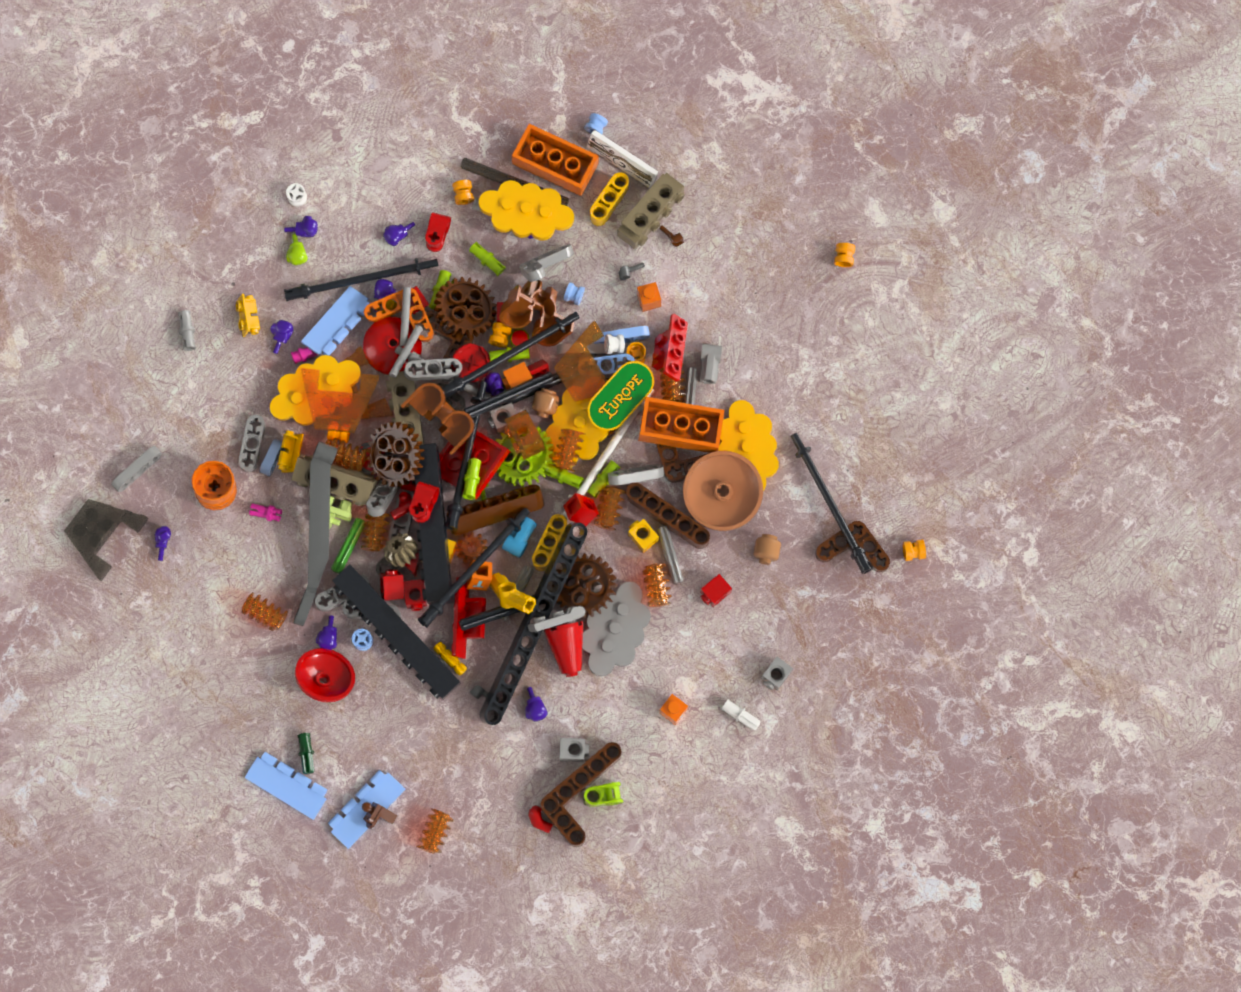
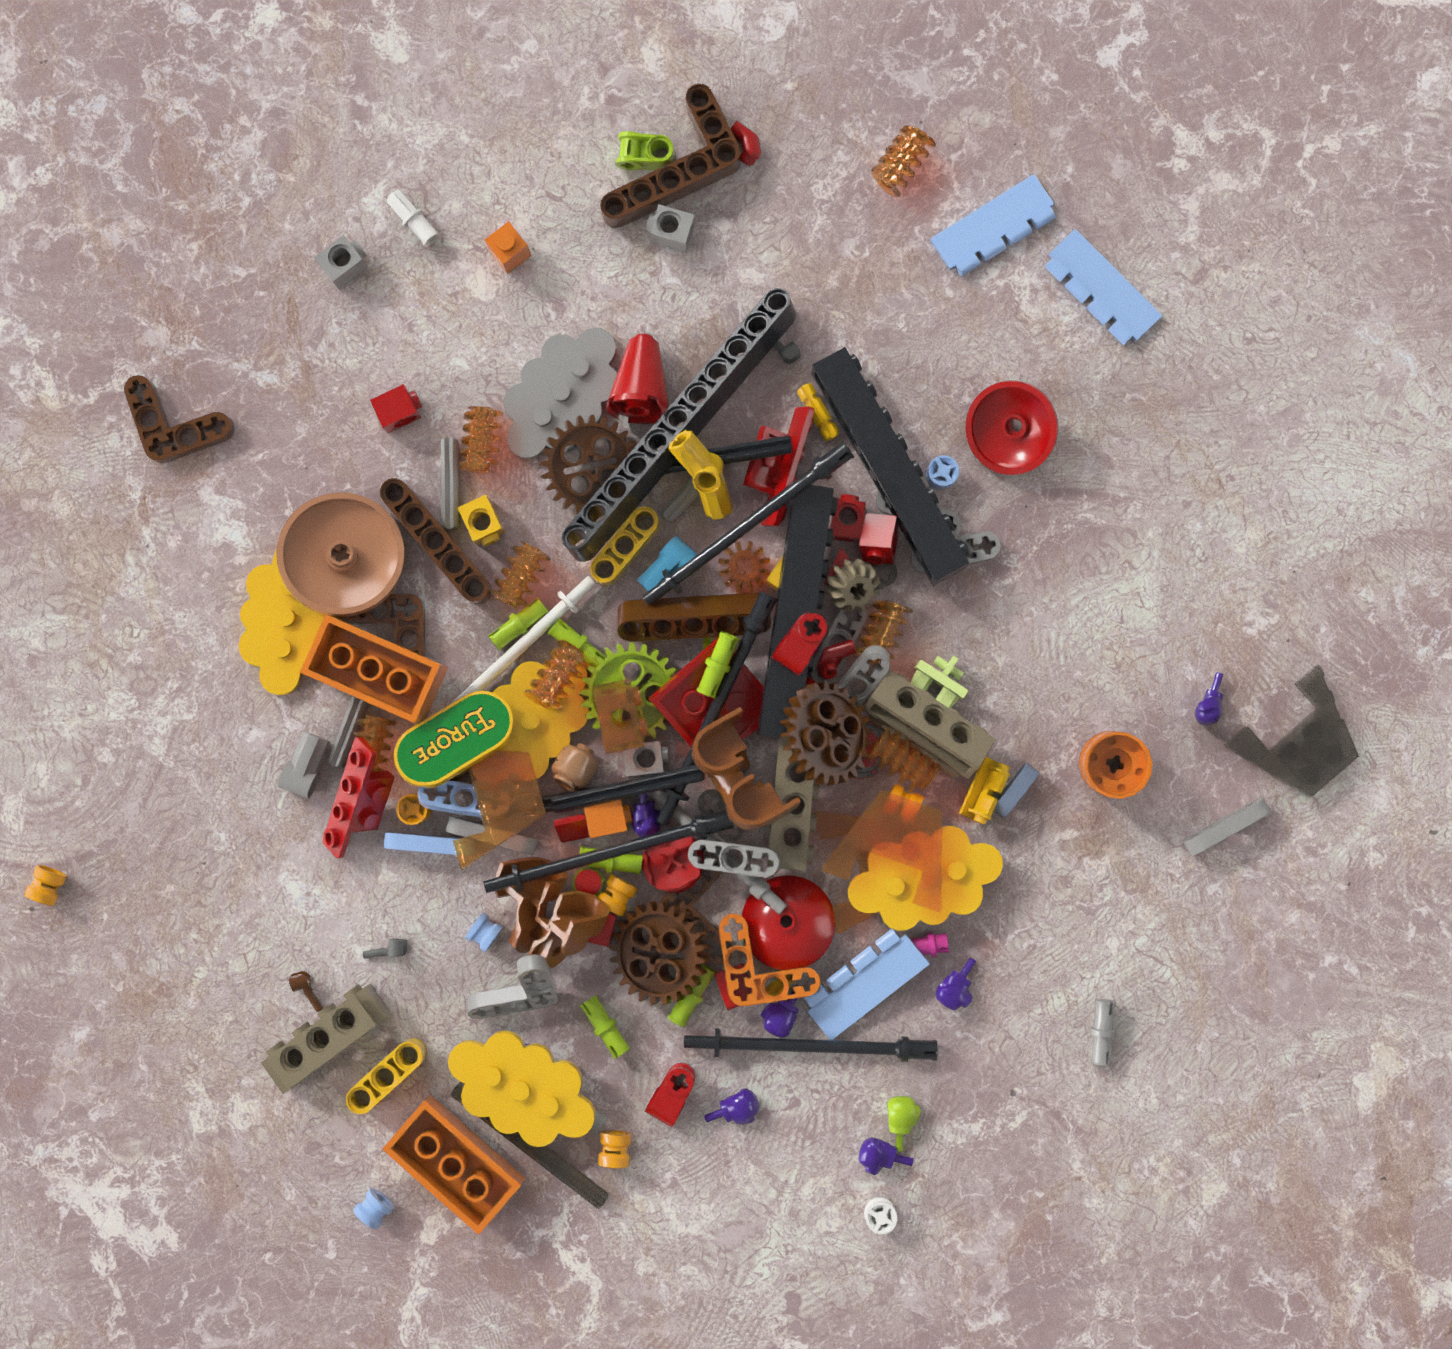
camera: 160 degrees left, 10 degrees up
yellow hinge [235,294,260,337] -> none
light grey beam [238,415,266,472] -> none
clear orange piece [242,592,288,631] -> none
dark pink pin [249,503,282,522] -> none
dark grey piece [293,441,338,627] -> none
dark green axle [297,733,315,774] -> none
dark purple piece [316,615,337,650] -> none
bright green axle [331,518,366,574] -> none
reddish brown piece [362,802,398,829] -> none
light grey bar [389,325,423,378] -> none
light grey bar [400,287,411,347] -> none
orange brick [467,560,492,591] -> none
dark purple piece [525,687,548,722] -> none
light grey hinge [528,606,586,632] -> none
red brick [563,493,599,526] -> none
white tile [586,130,658,188] -> none
white wheel [604,334,625,354] -> none
light grey beam [608,464,664,485] -> none
orange brick [637,282,661,312] -> none
medium nougat head [753,534,781,565] -> none
black bar [790,433,873,574] -> none
light orange wheel [903,539,926,561] -> none

